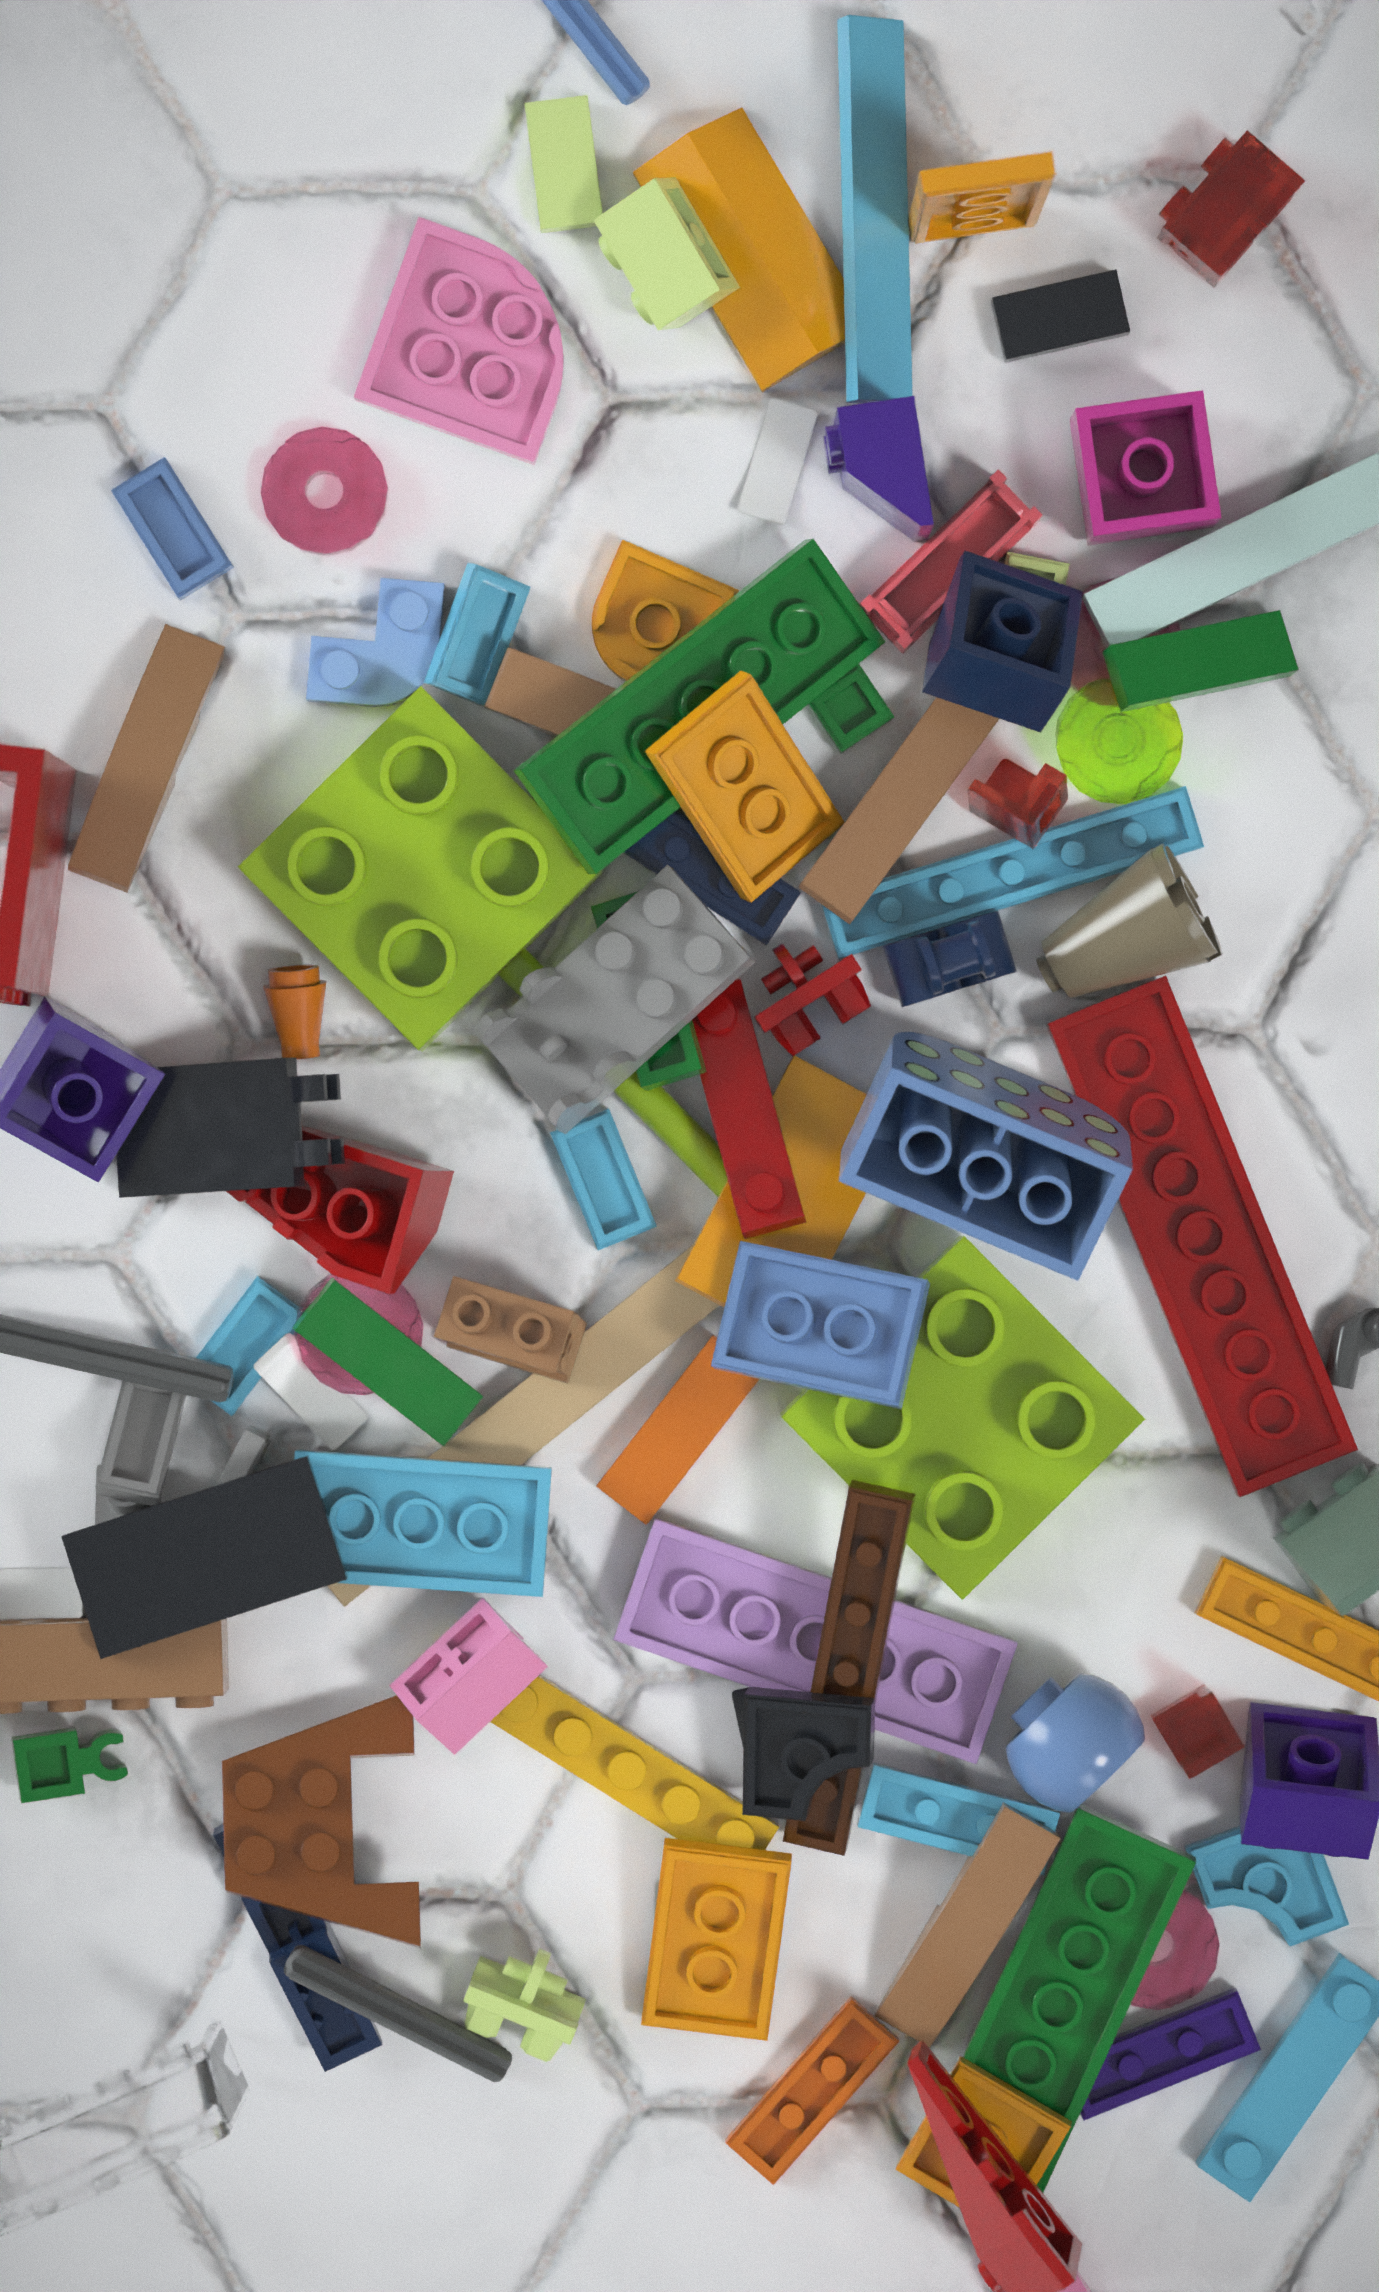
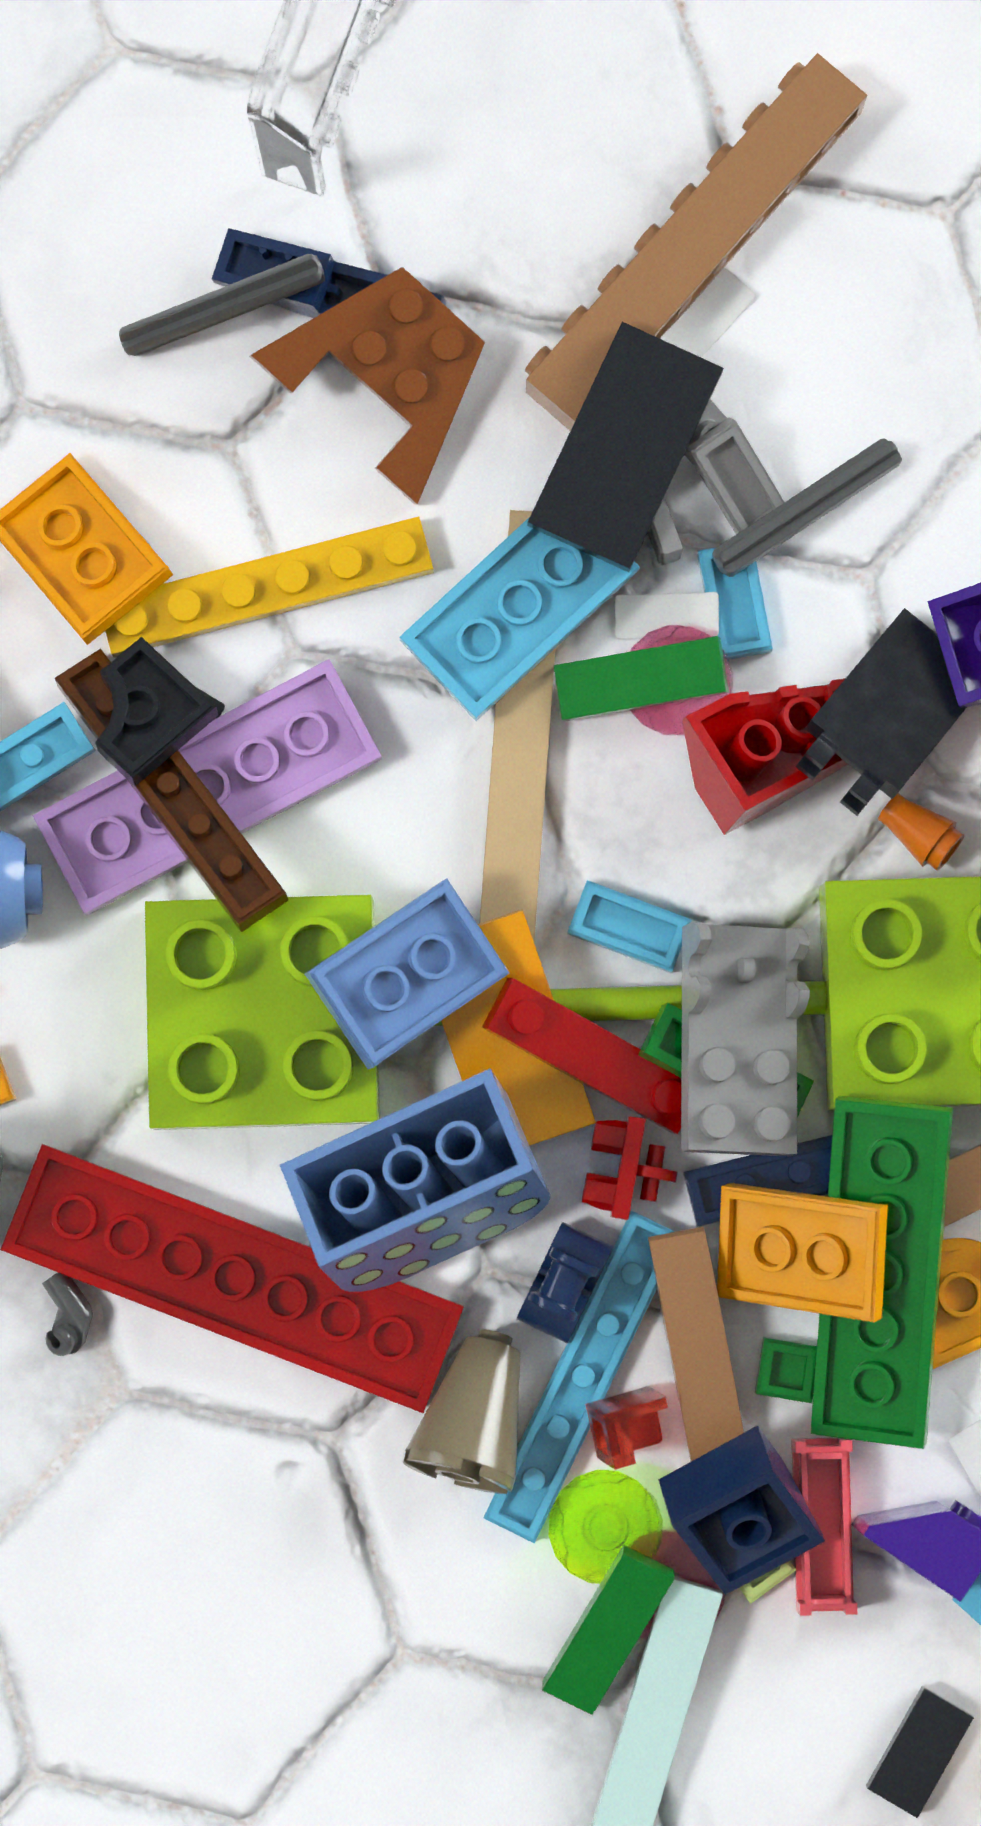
camera: 135 degrees right, 5 degrees down
green plate [11,1727,128,1804] -> none
bright pink hinge [389,1597,548,1755] -> none
medium nougat hinge [434,1276,587,1384] -> none
yellowish green hips [463,1948,586,2062] -> none
orange tile [596,1334,759,1525] -> none
dark pink brick [1069,390,1221,546] -> none

